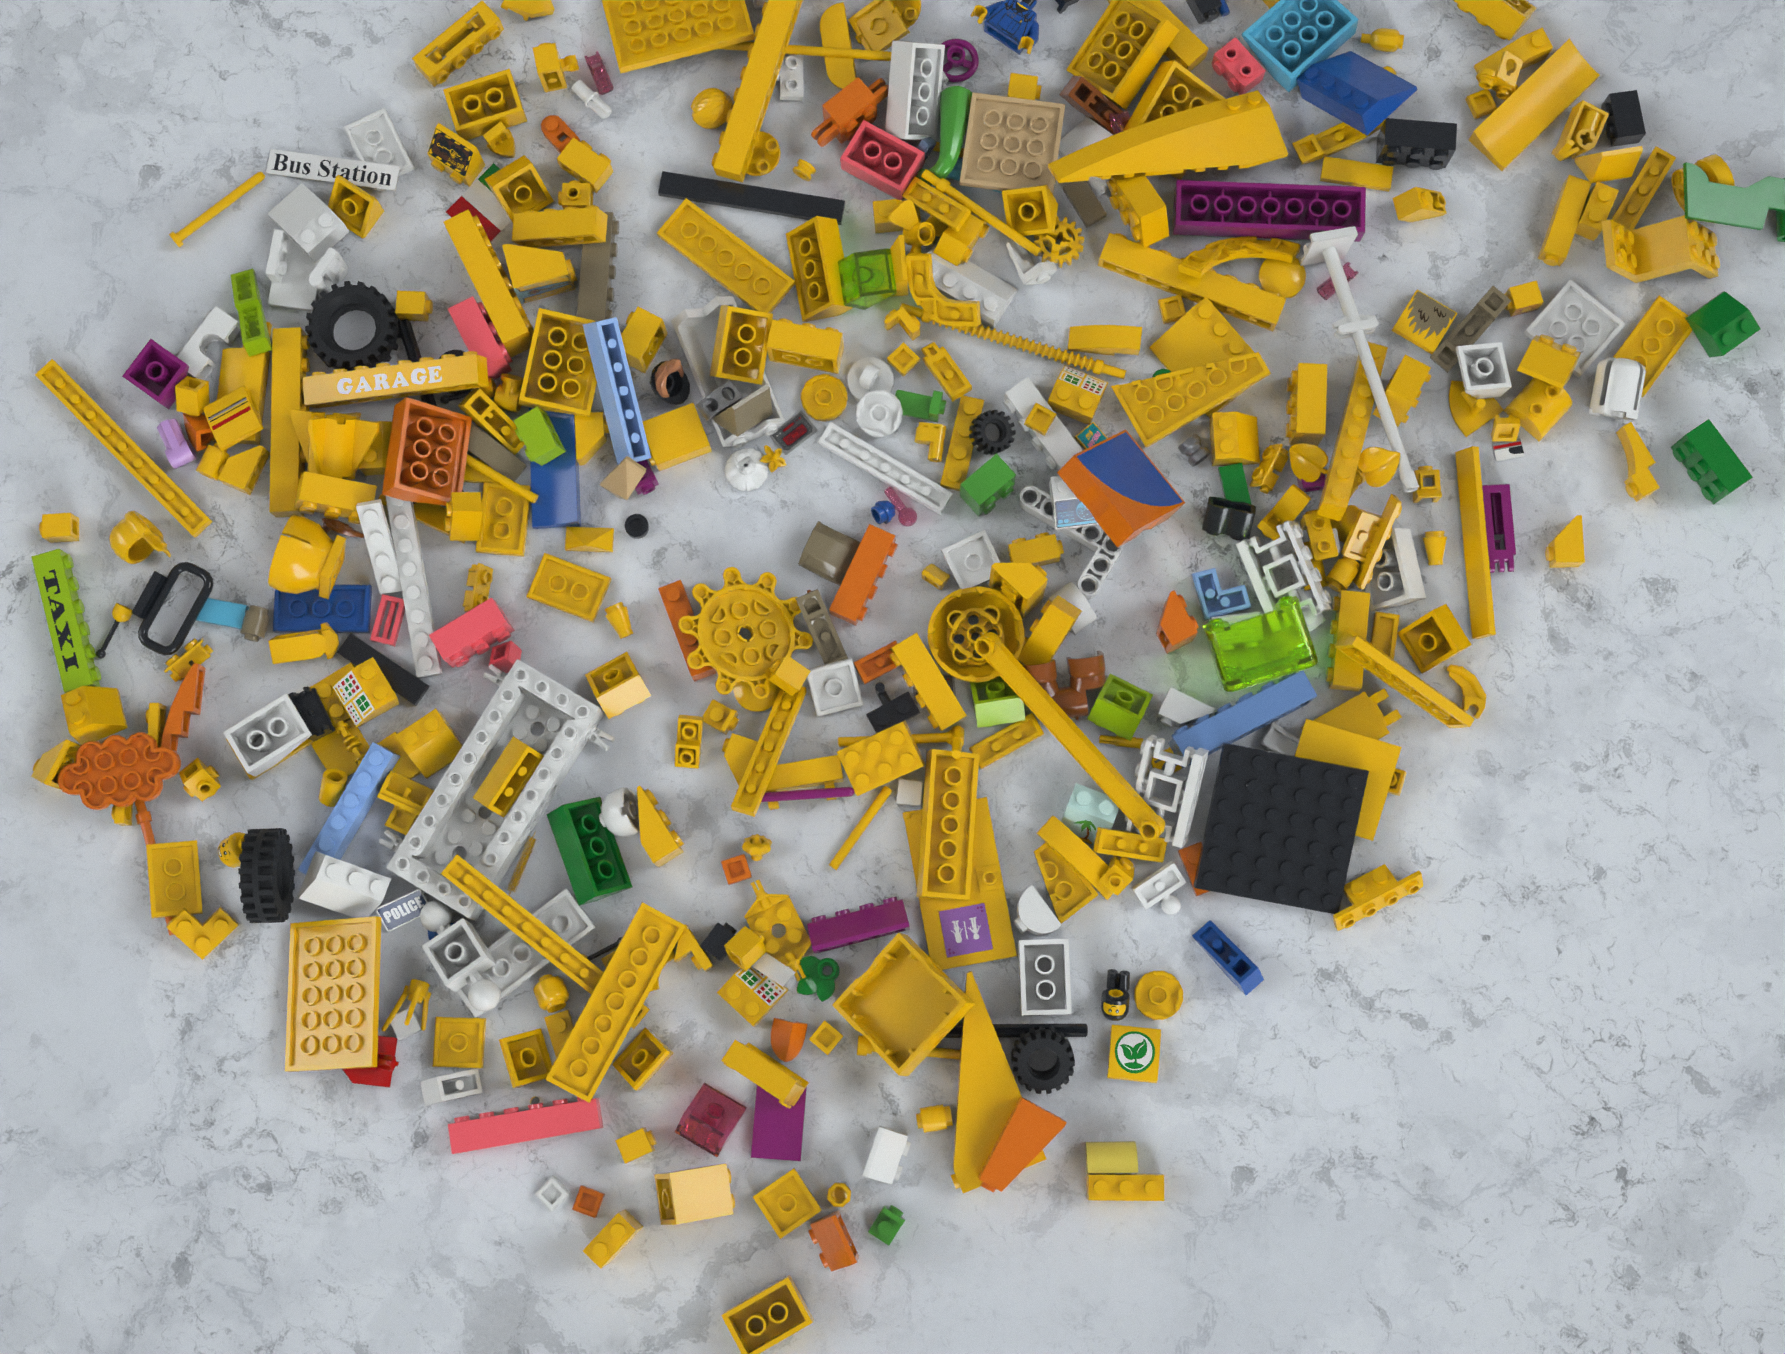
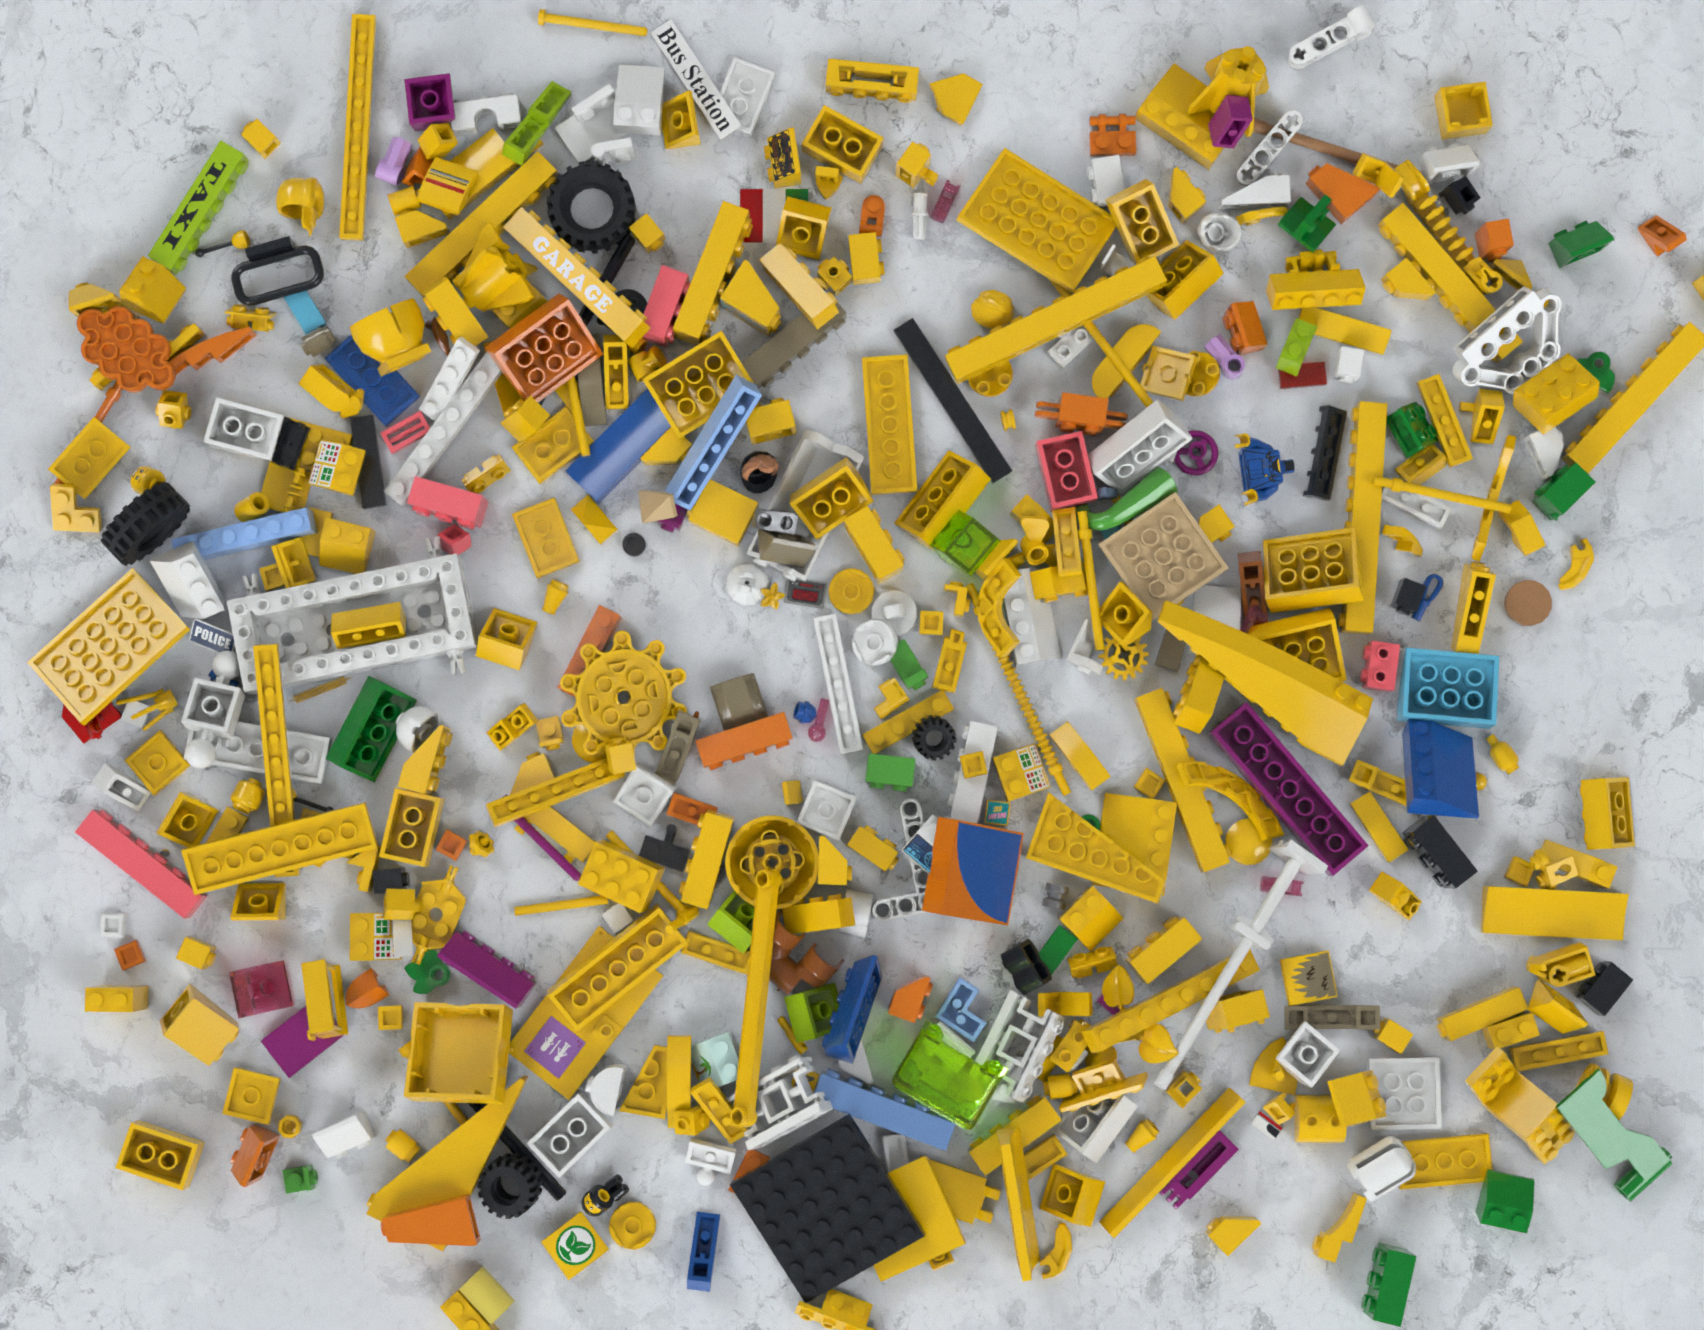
camera: 40 degrees right, 5 degrees up
lime brick [513,406,566,466] -> none
none -> yellow brick [379,788,445,867]
none -> blue slope [822,955,883,1064]

